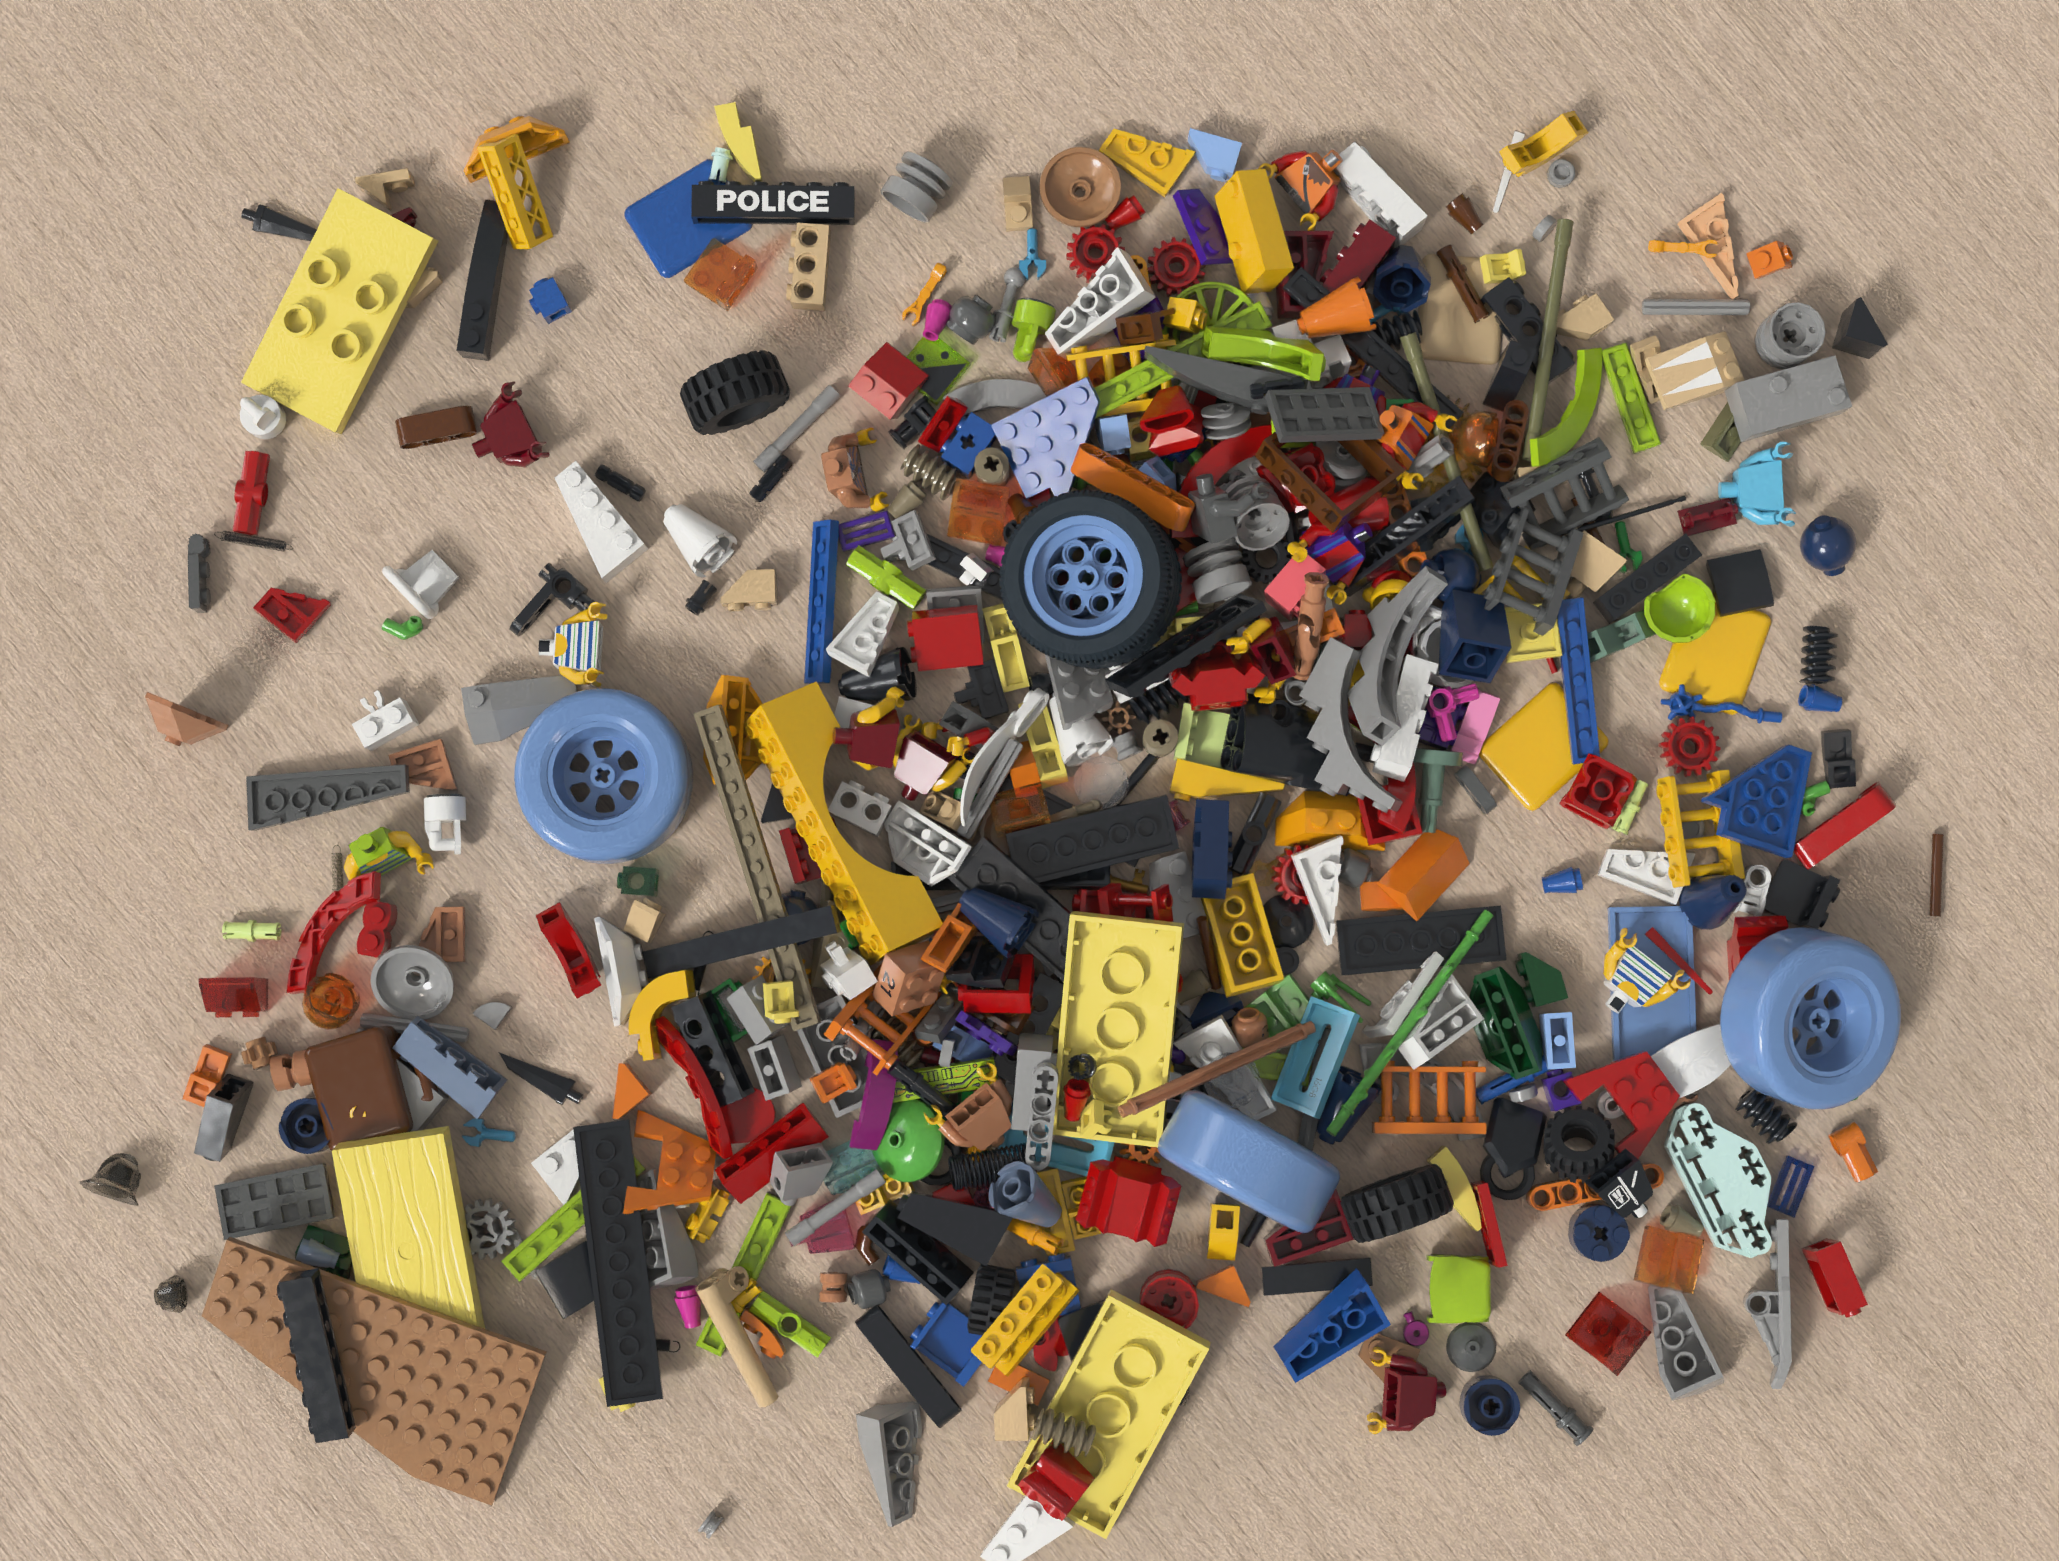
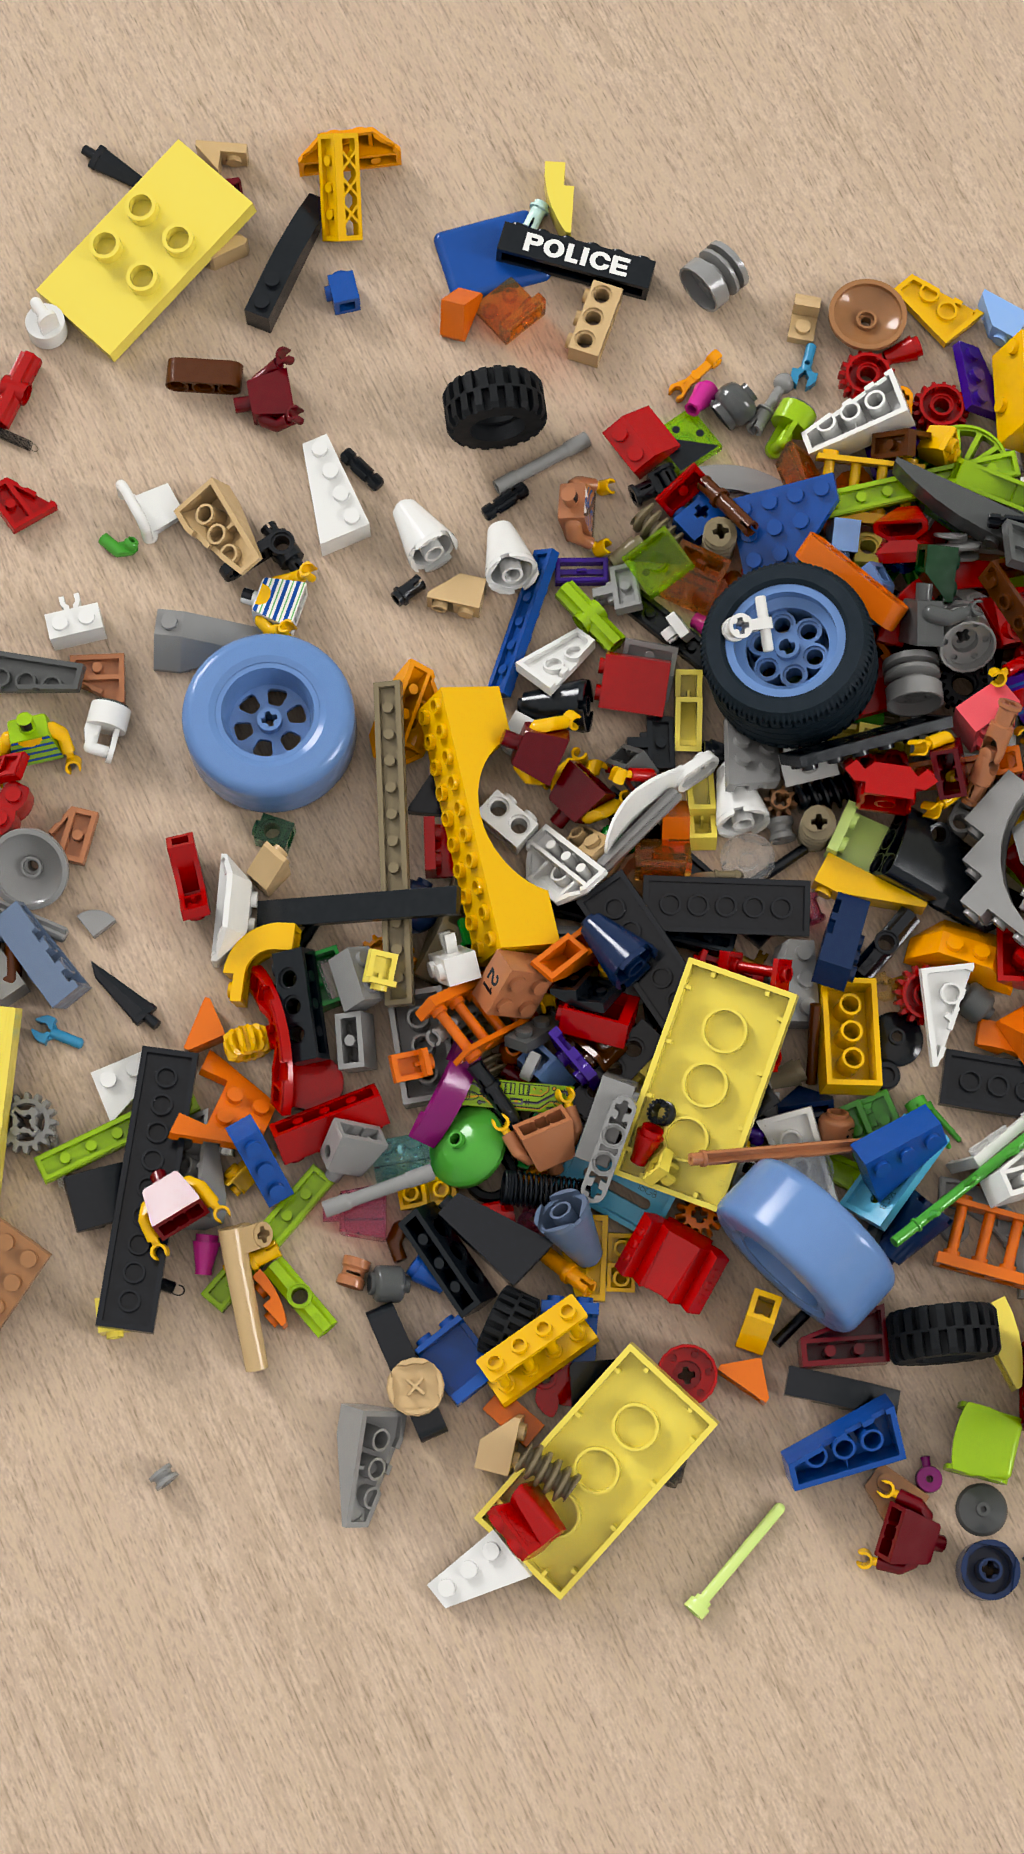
camera: 10 degrees right, 10 degrees down
none -> torso [138,1169,231,1261]
none -> tan wedge [174,477,263,575]
none -> yellow gear [223,1023,271,1063]
none -> blue arch [225,1114,294,1208]
none -> tan tile [386,1357,445,1417]
none -> orange slope [440,287,483,342]
none -> white cone [485,520,539,595]
none -> clear neon green tile [622,525,695,599]
none -> yellowish green piece [684,1503,785,1620]
none -> reddish brown pin [697,475,759,537]
none -> white piece [722,595,774,652]
none -> blue wedge [850,1104,948,1203]
none -> dark green slope [915,544,960,603]

